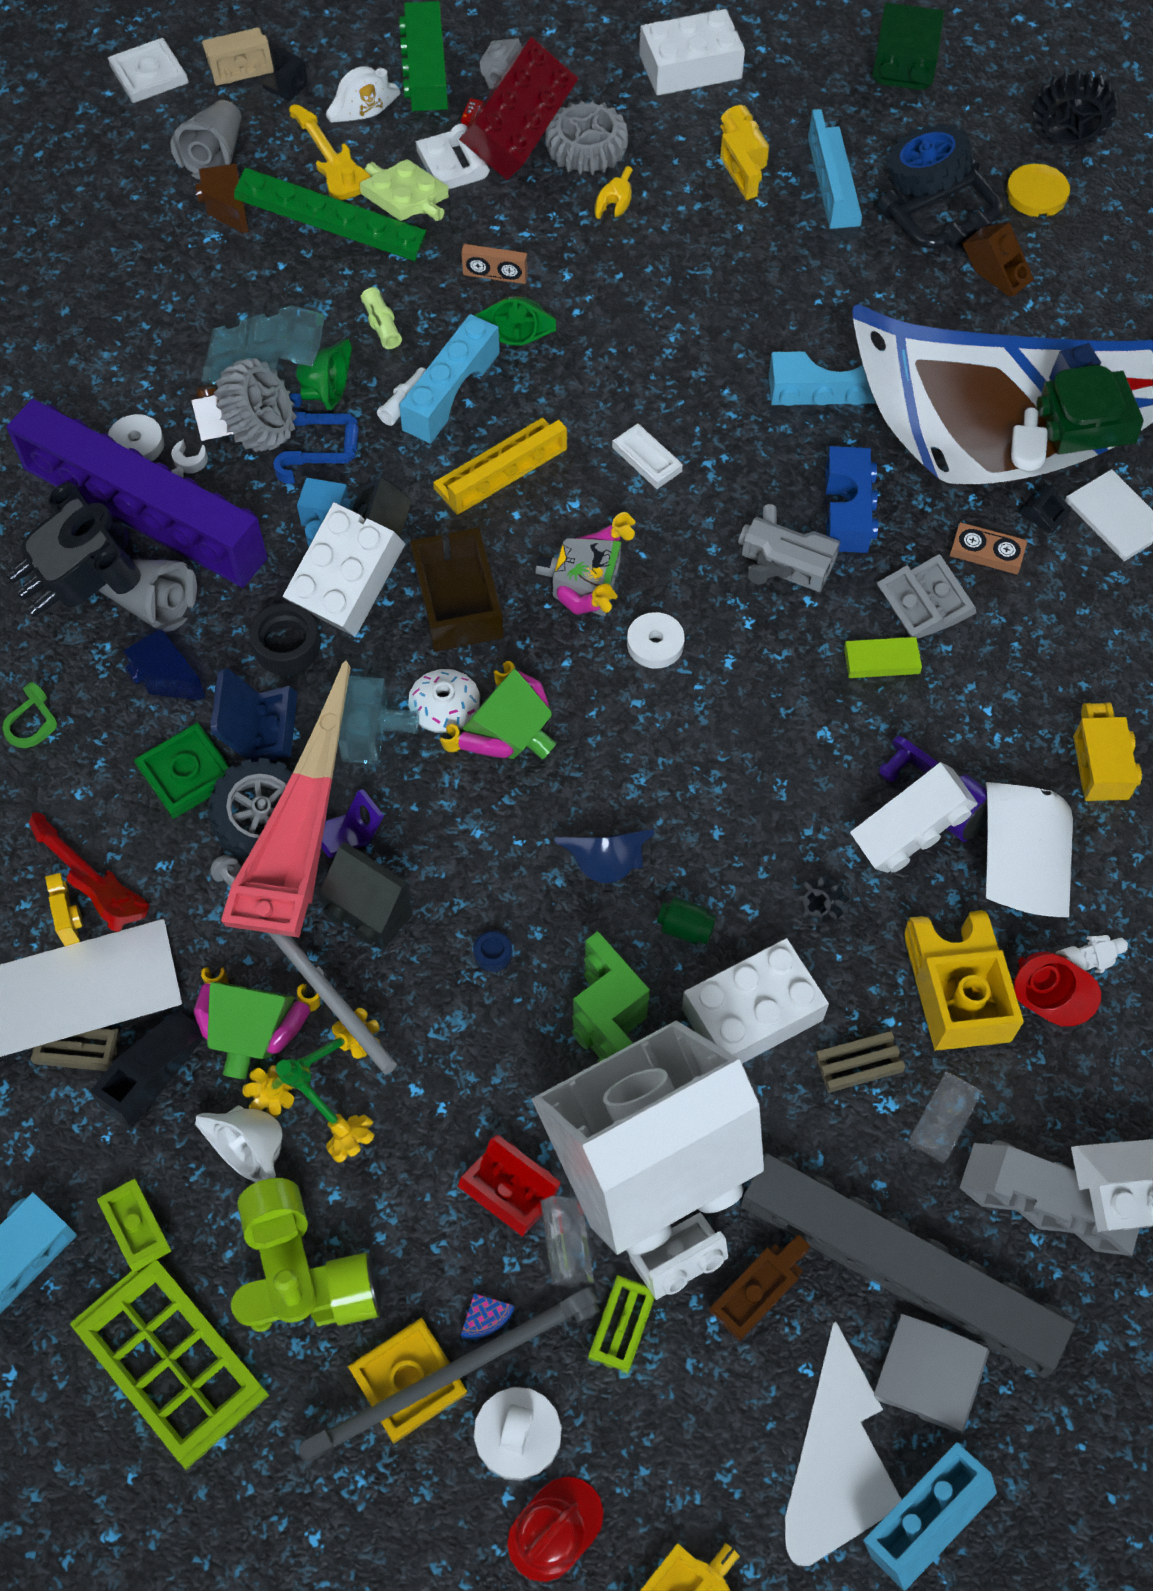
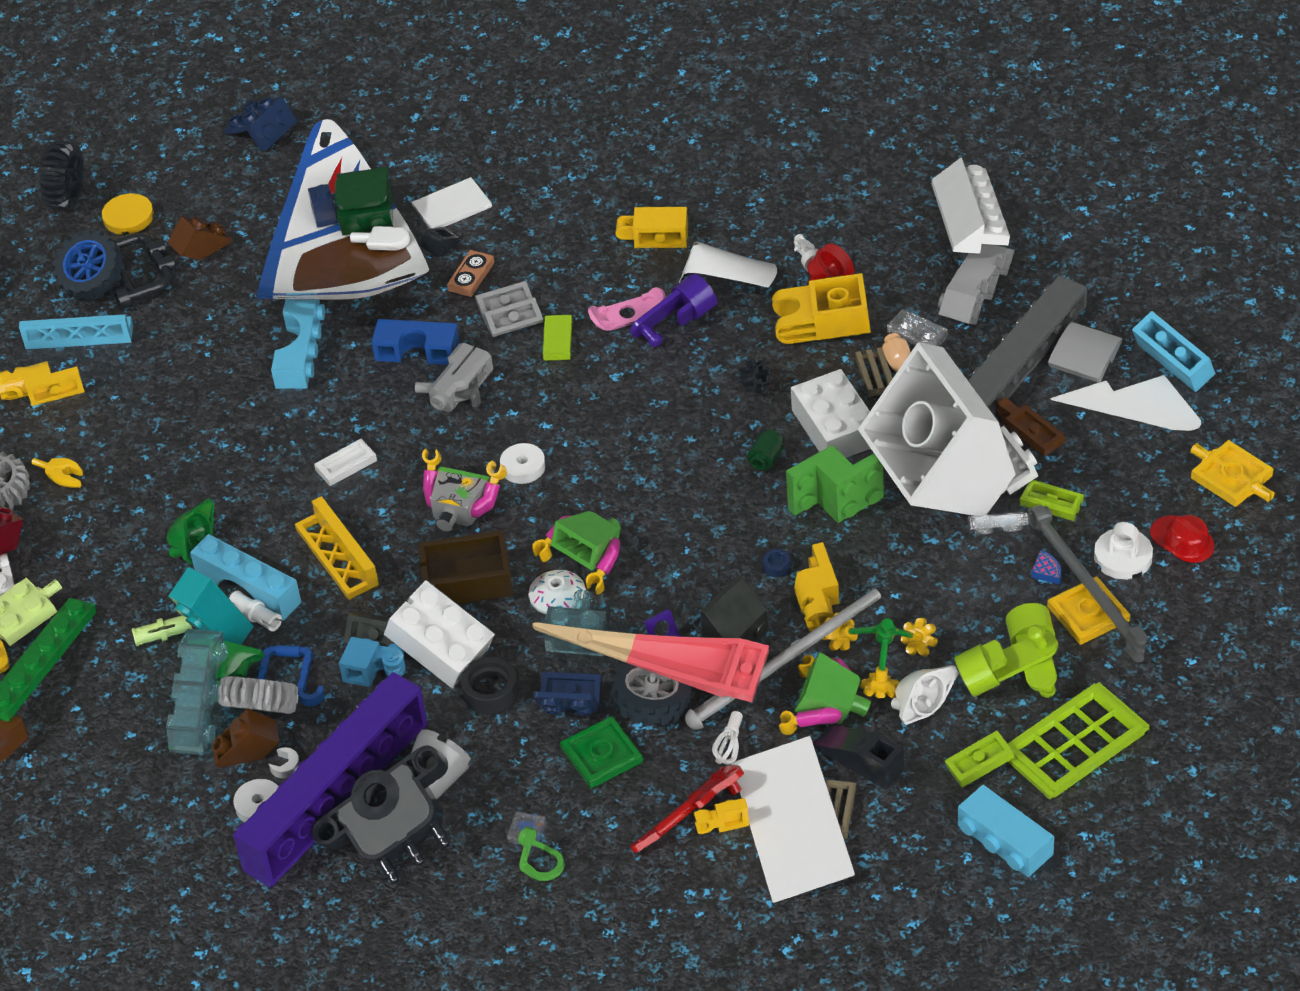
camera: 80 degrees left, 15 degrees down
clear blue slope [123,629,205,700] -> none
red bracket [457,1134,561,1237] -> none
nougat tile [462,244,528,284] -> none
dark blue hat [554,829,654,883] -> none
white brick [850,762,978,873] -> none
none -> teal brick [169,567,254,645]
none -> clear tile [507,812,546,848]
none -> bright pink piece [588,287,666,331]
none -> white piece [712,711,743,765]
none -> yellow plate [794,542,839,632]
none -> light nougat plant [882,333,910,372]

